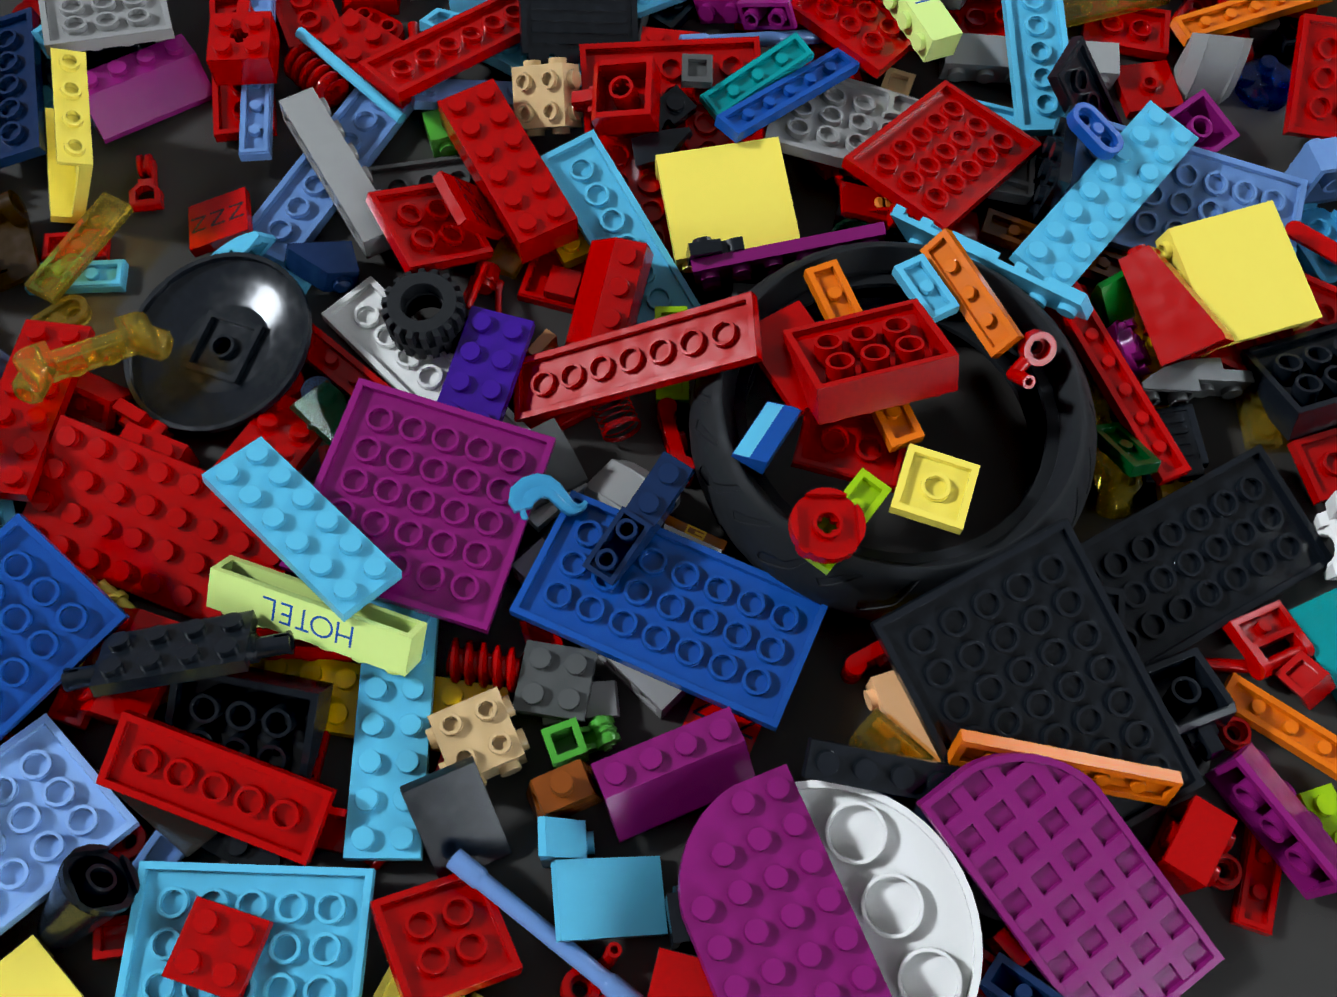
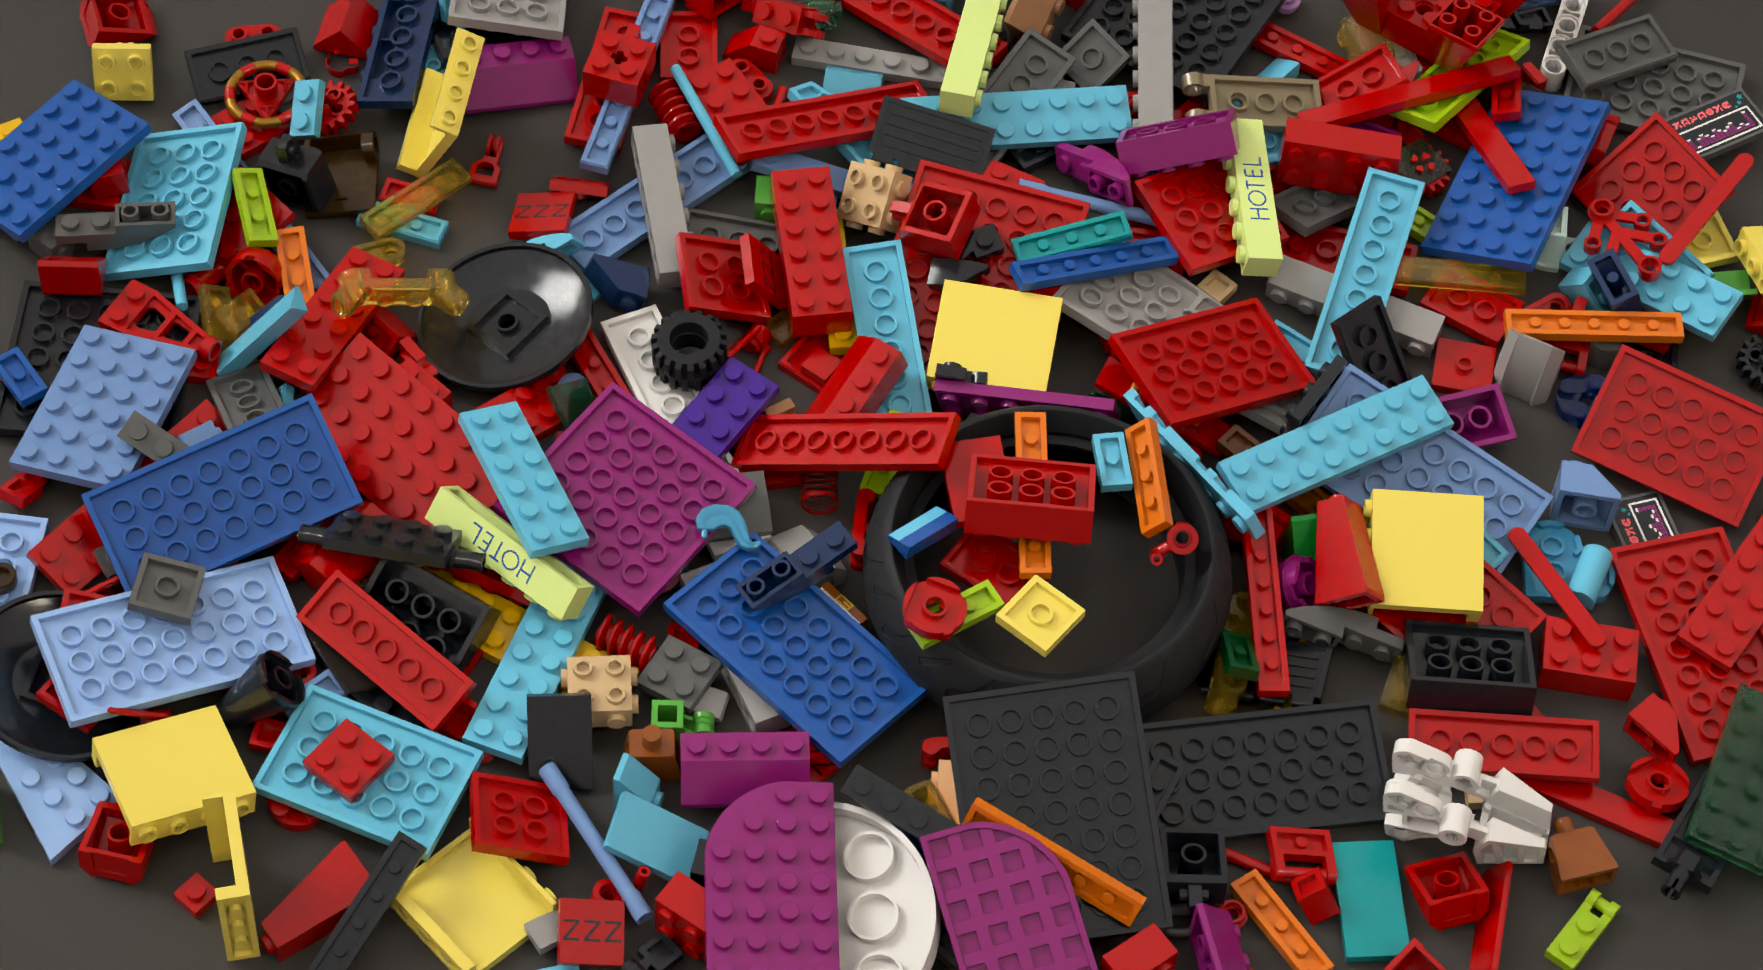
camera: 20 degrees right, 10 degrees down
dark grey plate [681,53,713,89] -> none
blue plate [1066,102,1124,160] -> none
none -> red plate [549,176,611,199]

